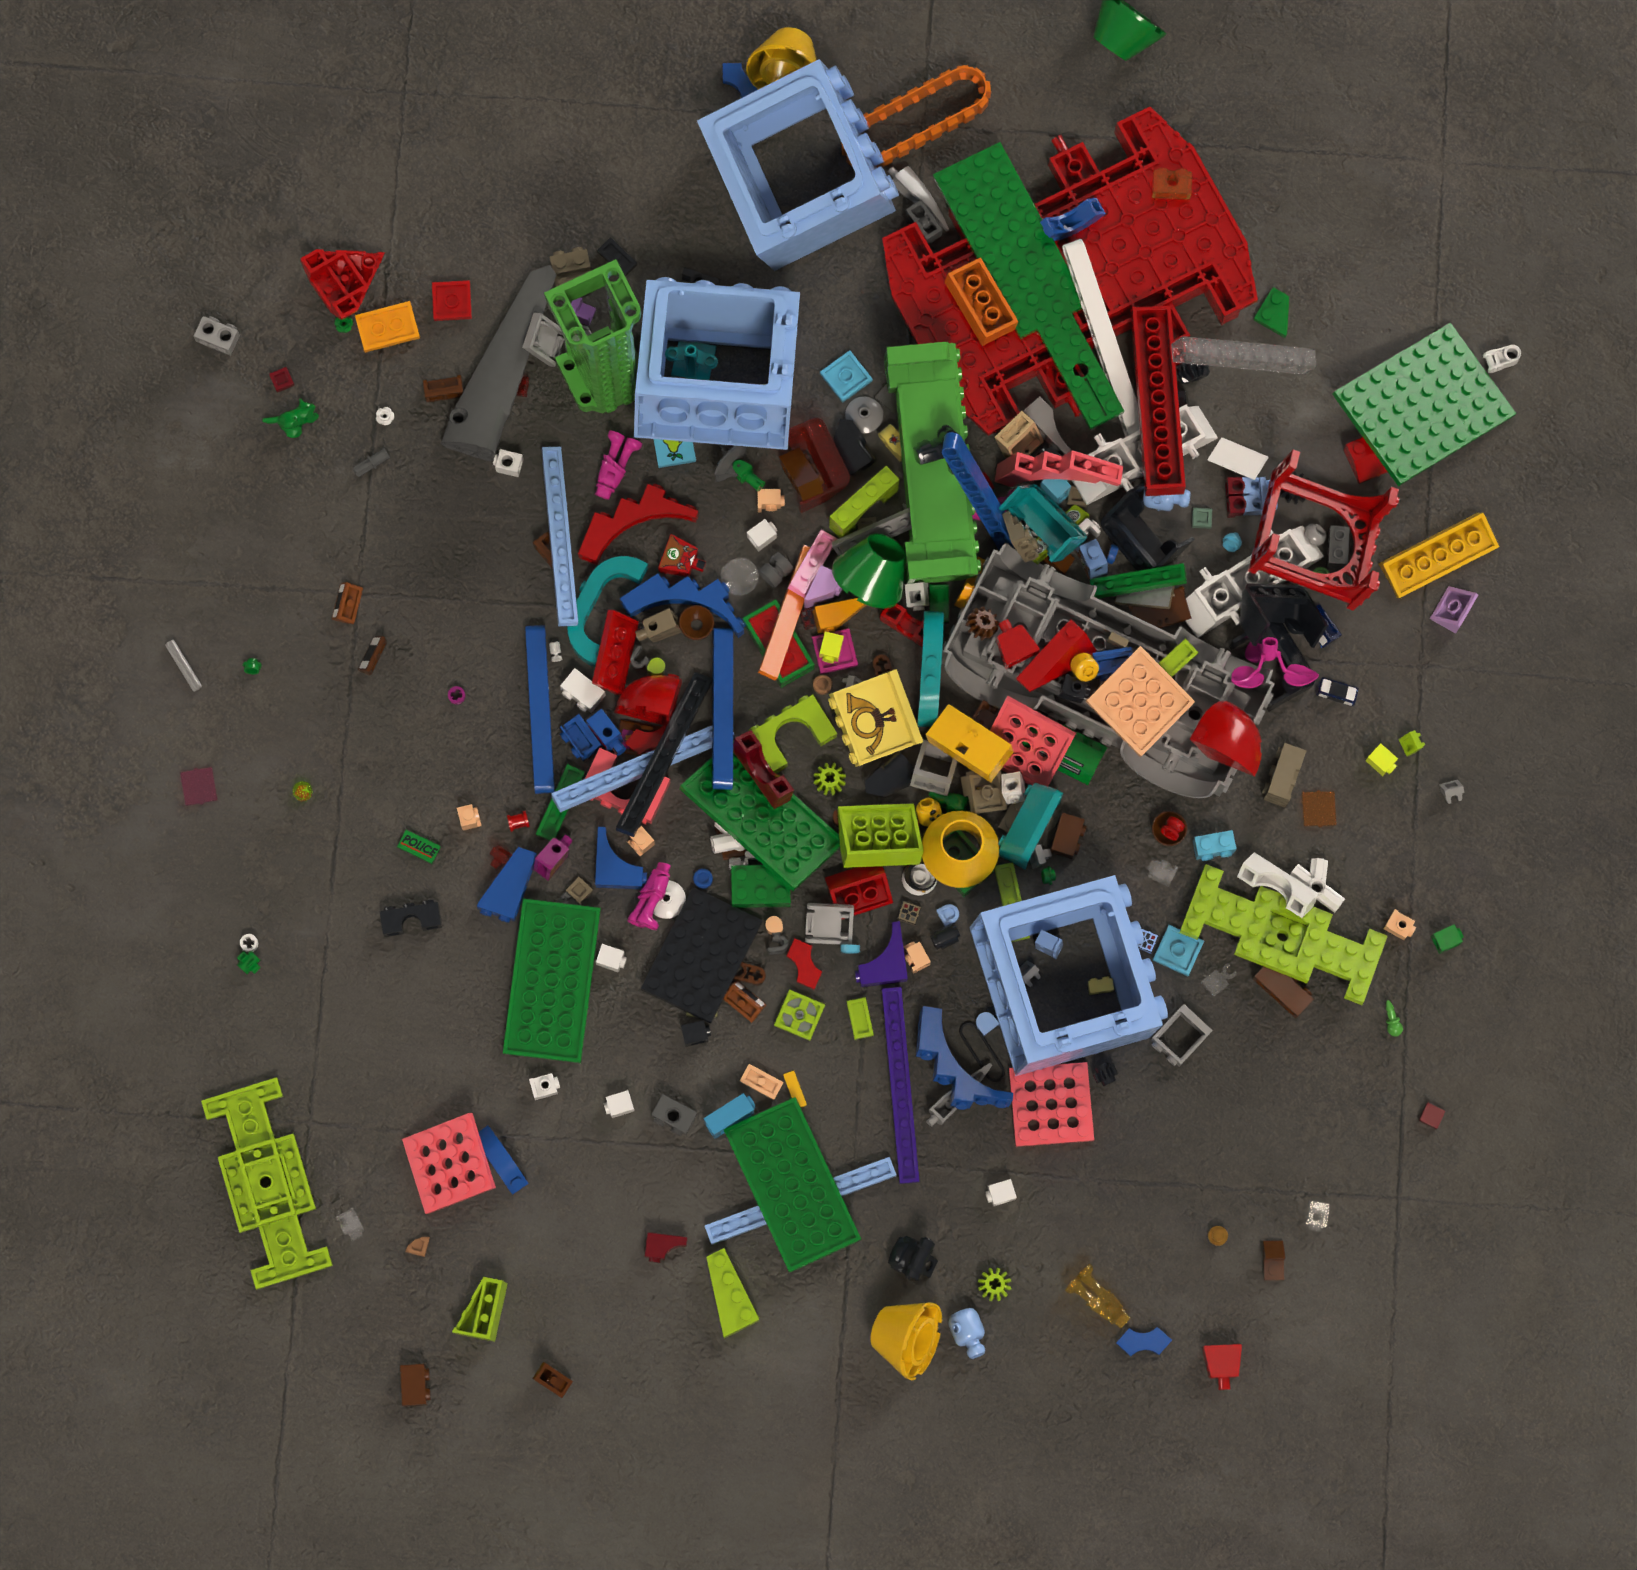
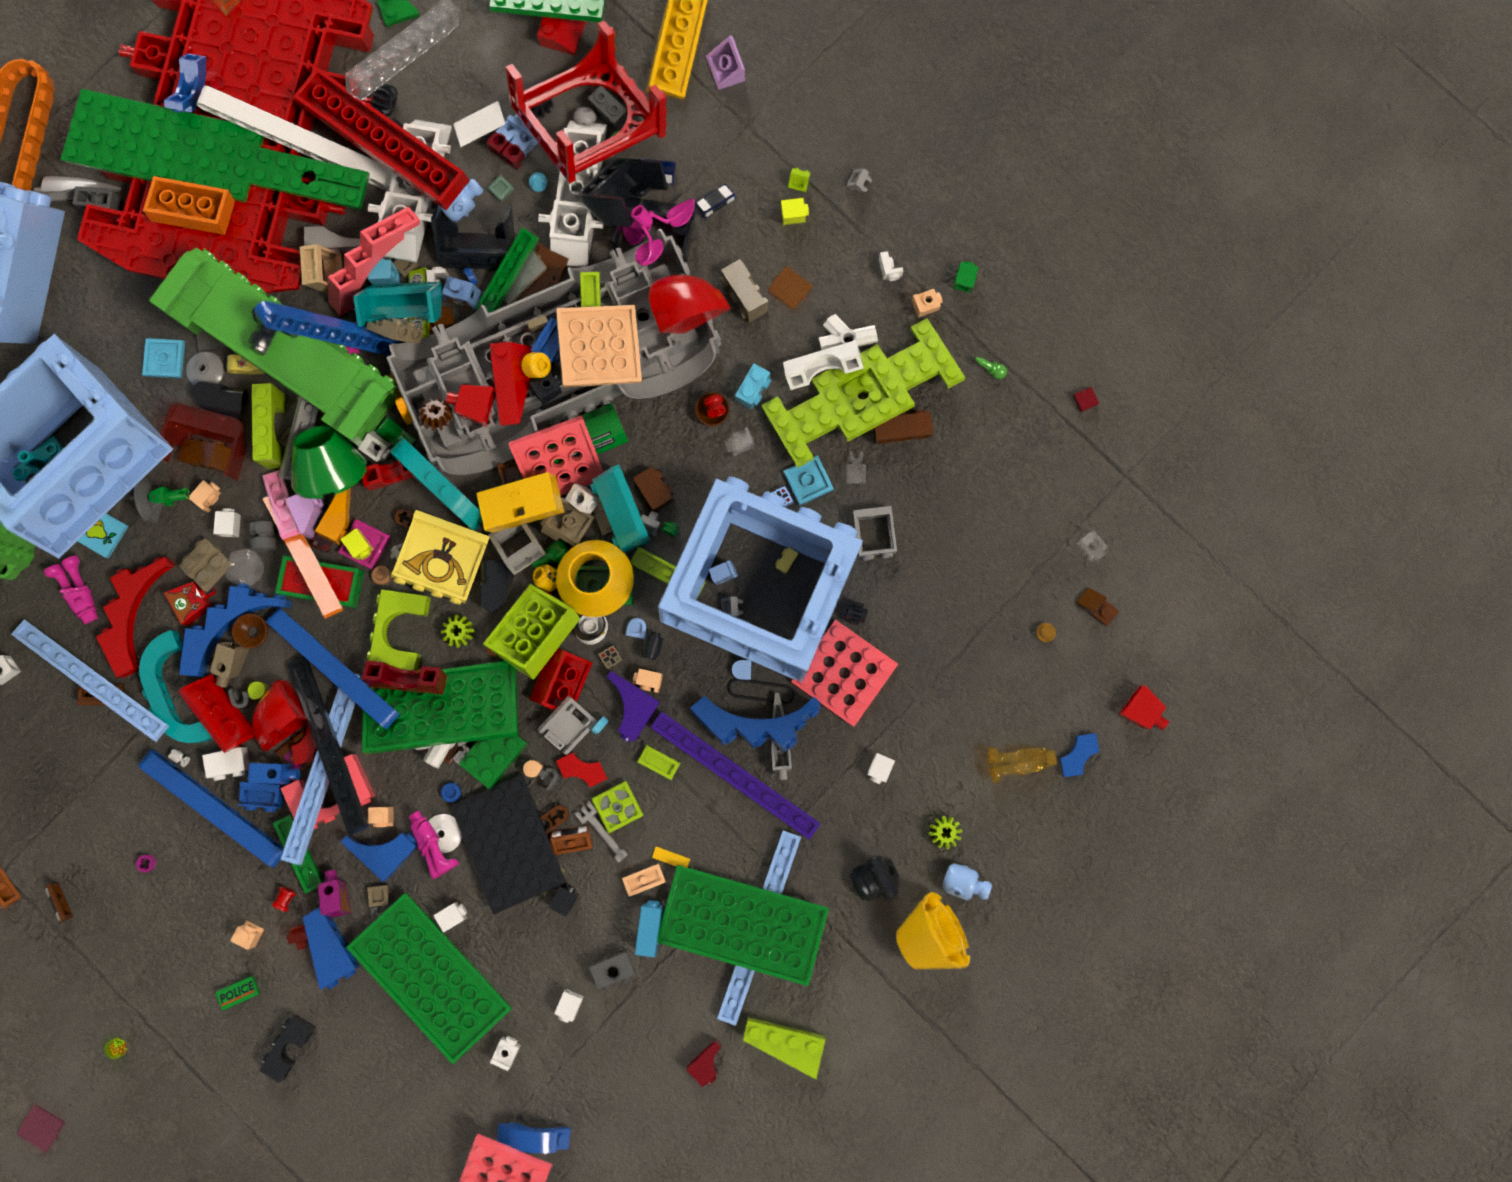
camera: 45 degrees left, 5 degrees up
none -> dark tan plate [179,538,233,592]
none -> light grey hinge [575,801,628,862]
none -> white bracket [879,251,903,281]

